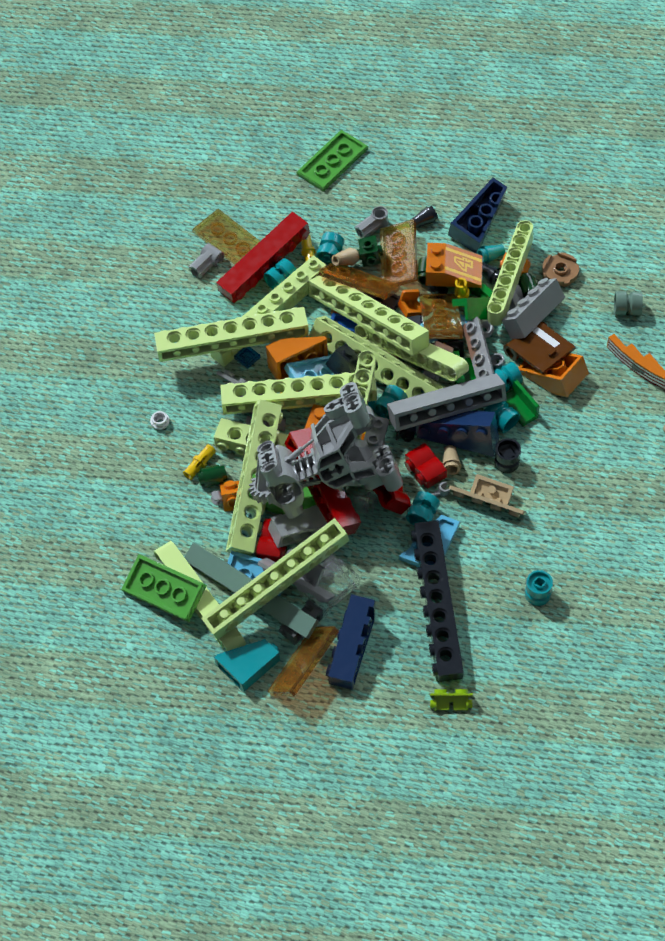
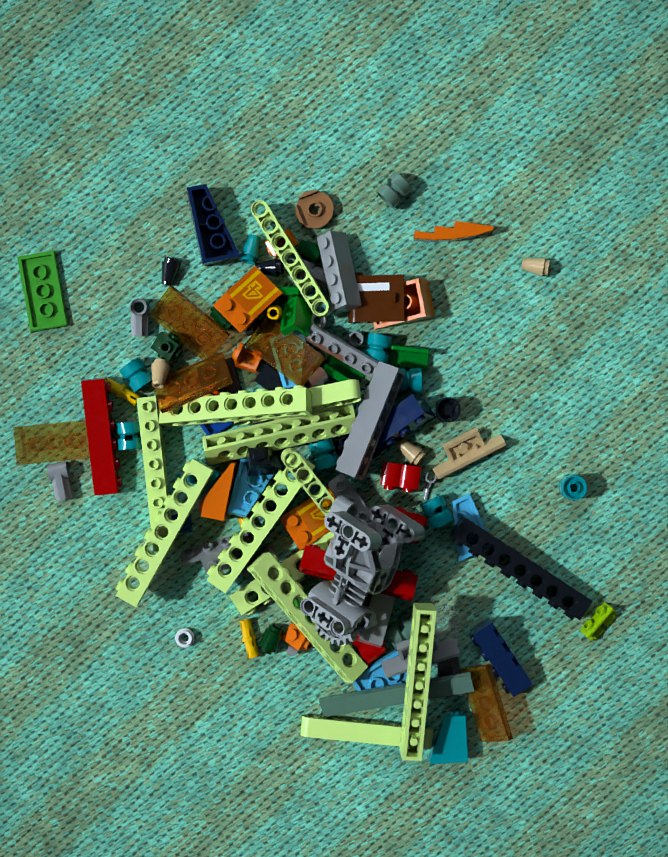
camera: 55 degrees left, 30 degrees up
bright green tile [121,554,207,622] -> none

